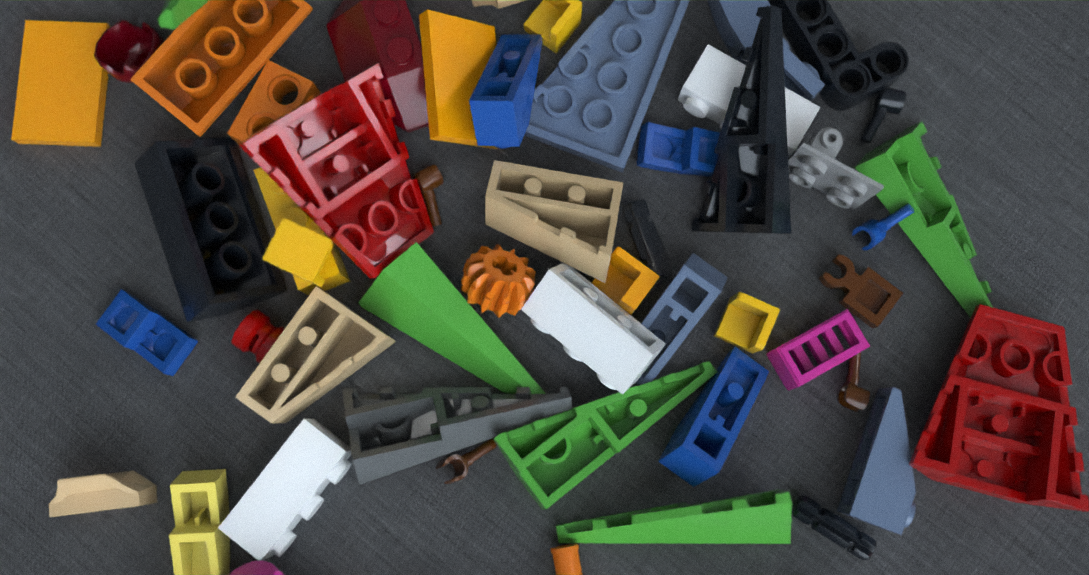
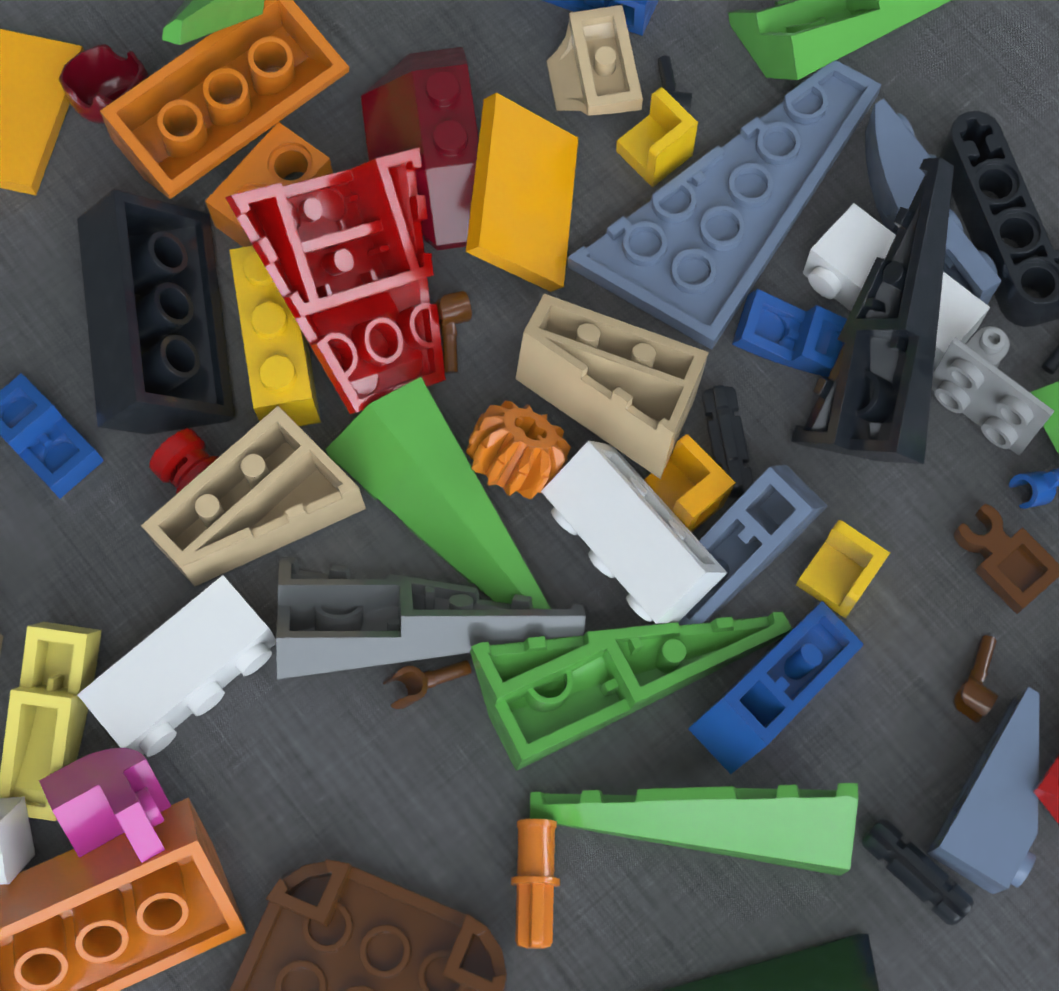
camera: 10 degrees right, 10 degrees down
yellow panel [262,217,333,288] -> none
blue slope [469,35,542,149] -> none
dark pink slope [767,309,870,390] -> none

